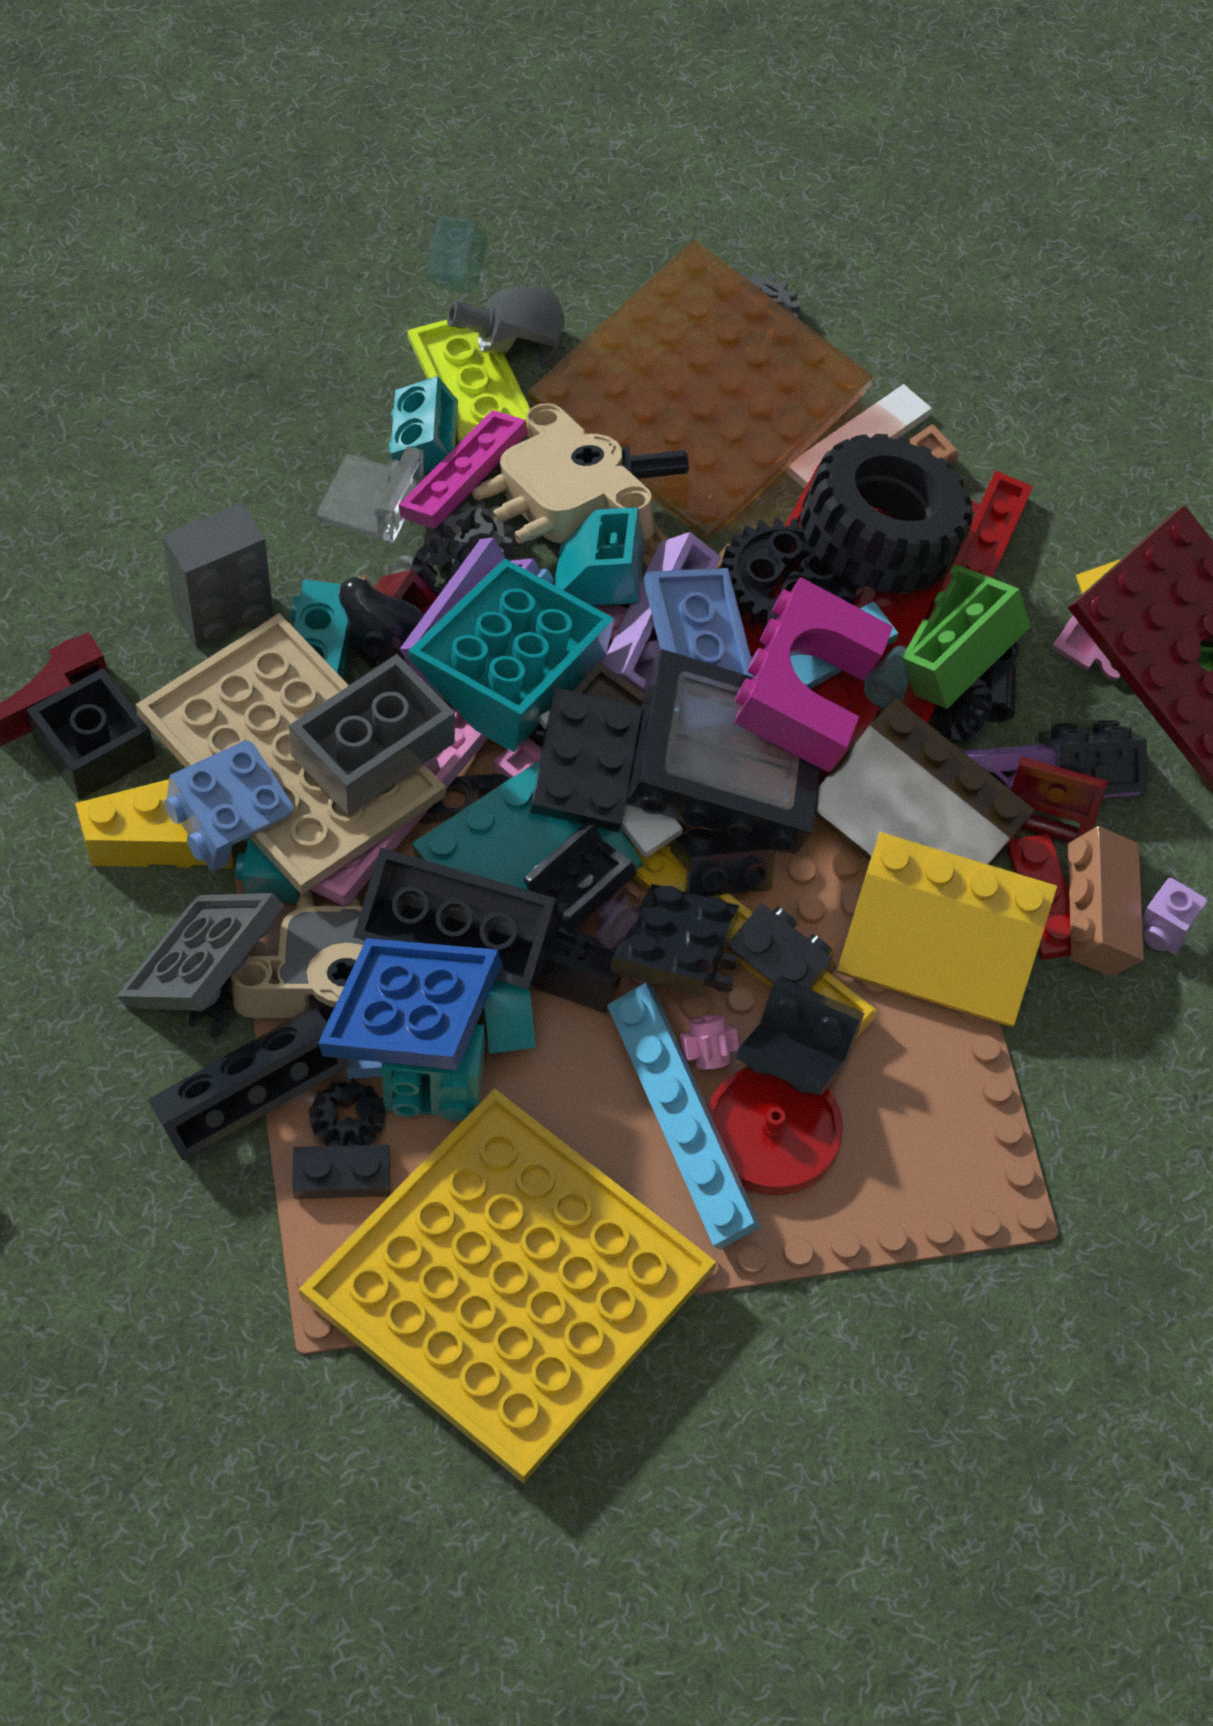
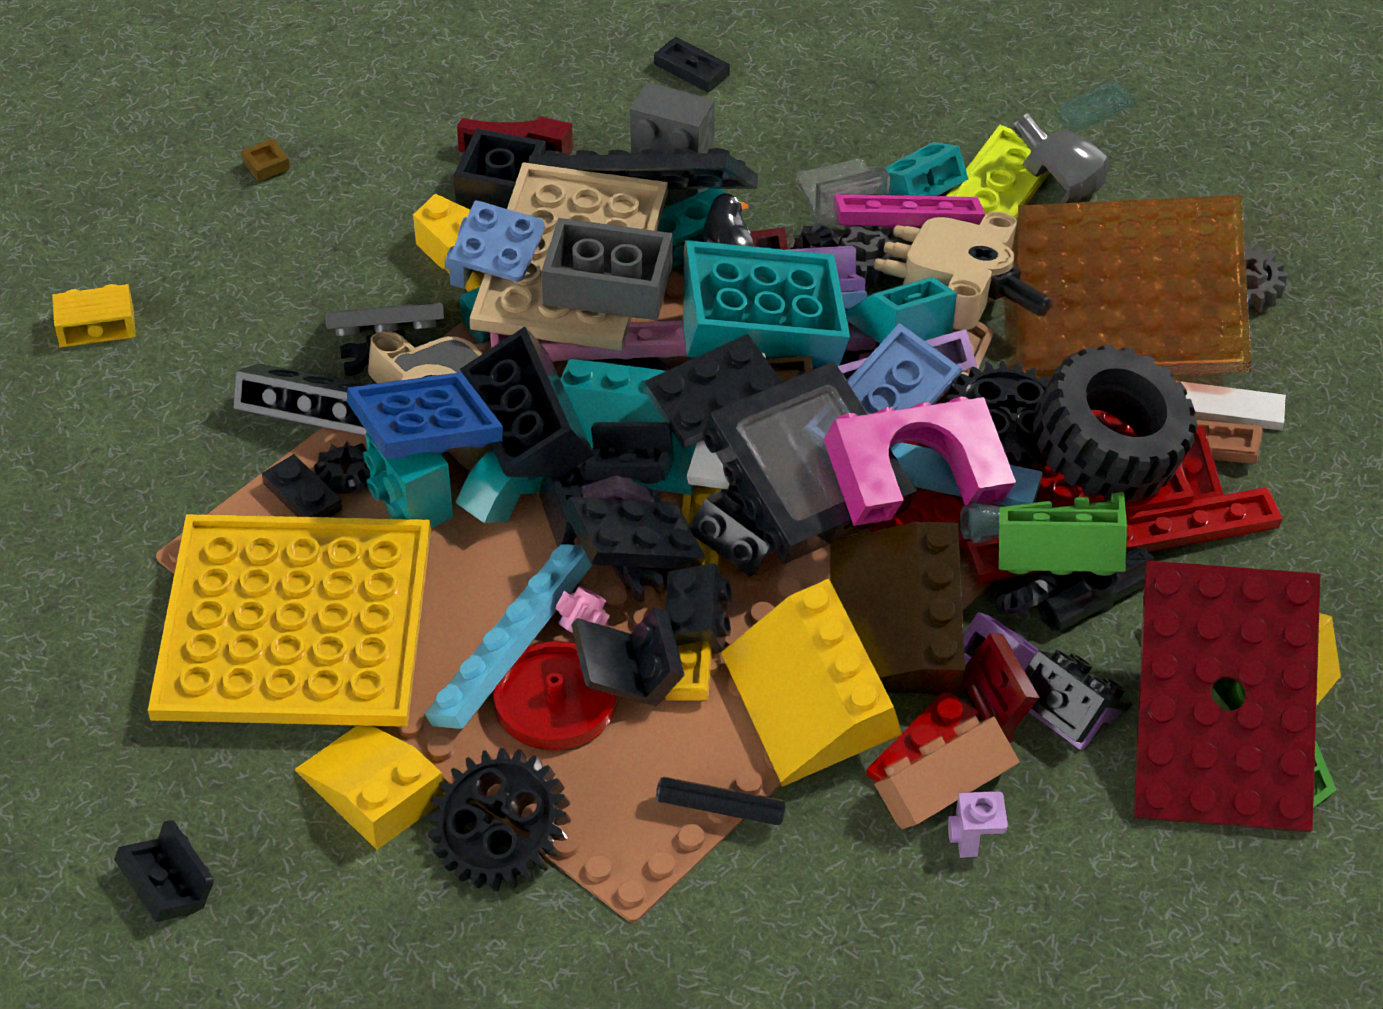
camera: 55 degrees right, 10 degrees down
none -> black bracket [114,820,214,922]
none -> yellow slope [295,725,445,850]
none -> black gear [427,748,571,891]
none -> black plate [529,148,759,189]
none -> black plate [654,36,730,92]
none -> black axle [656,777,786,825]

